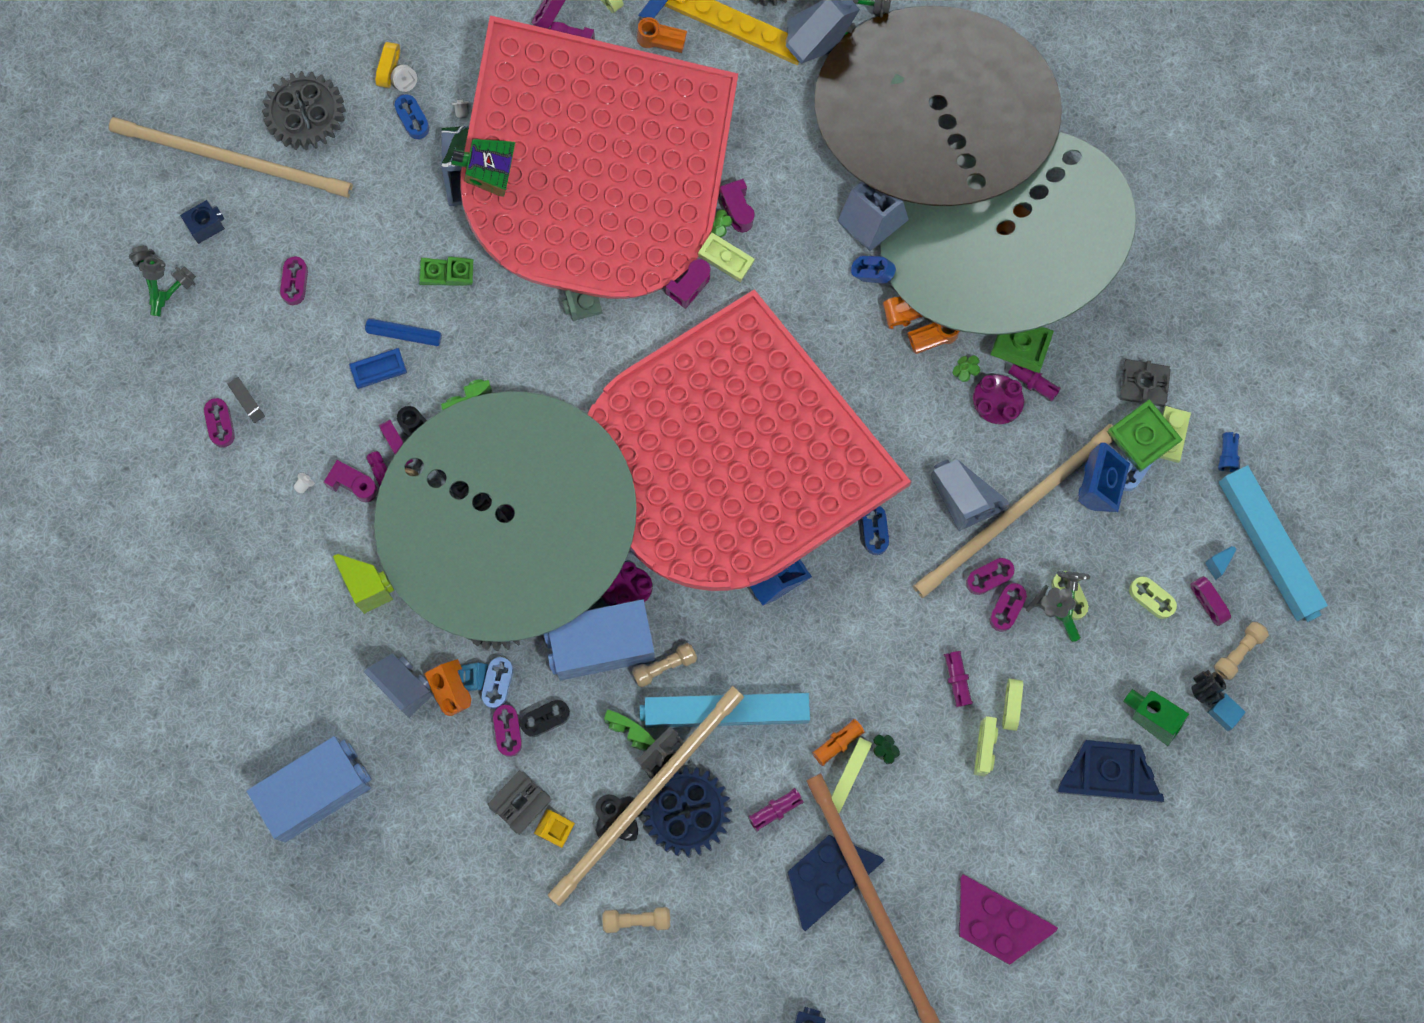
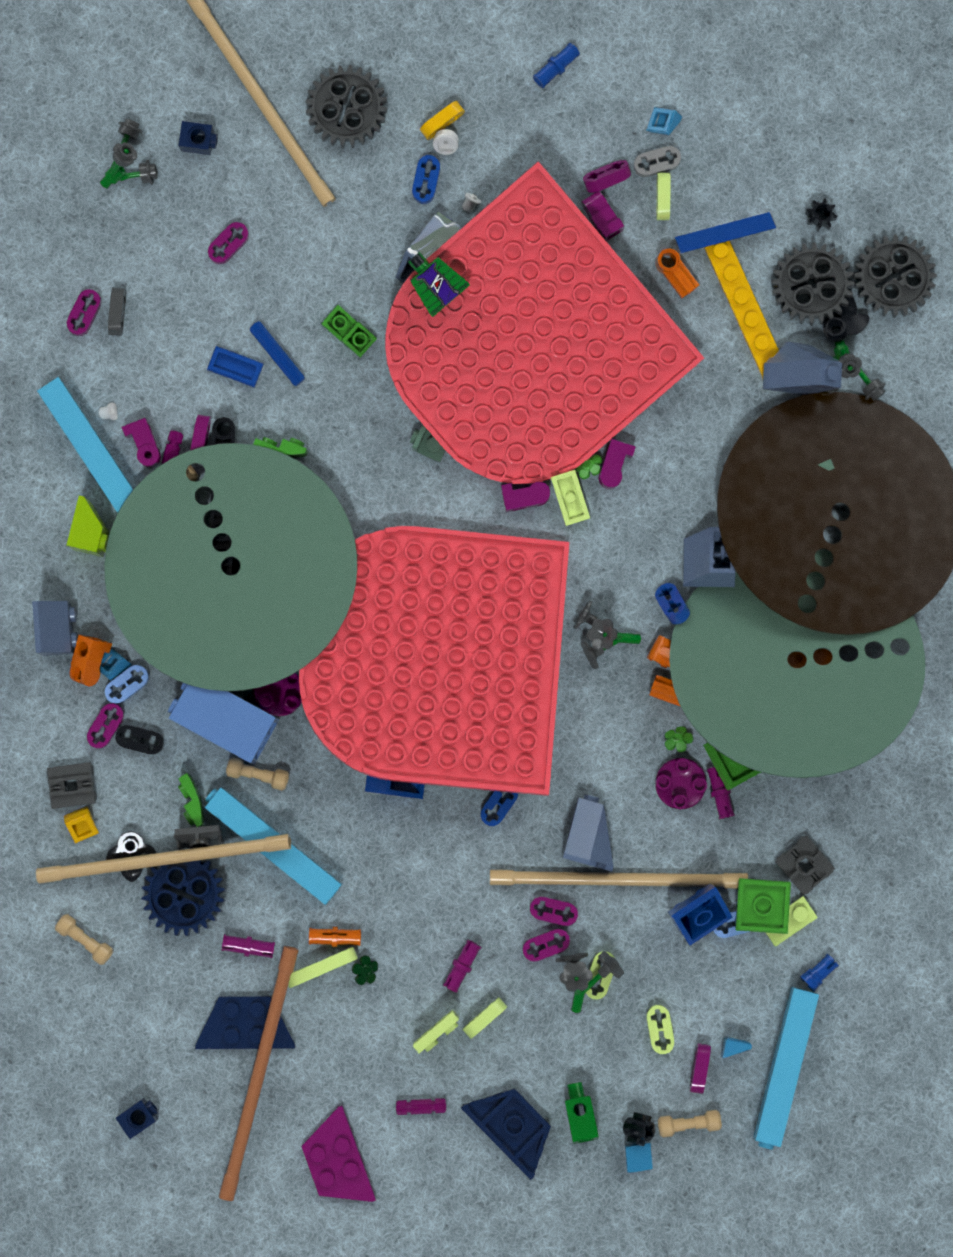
camera: 45 degrees right, 10 degrees up
none -> medium azure brick [37,377,134,513]
none -> magenta axle [396,1098,446,1115]
none -> dark grey plant [573,600,641,669]

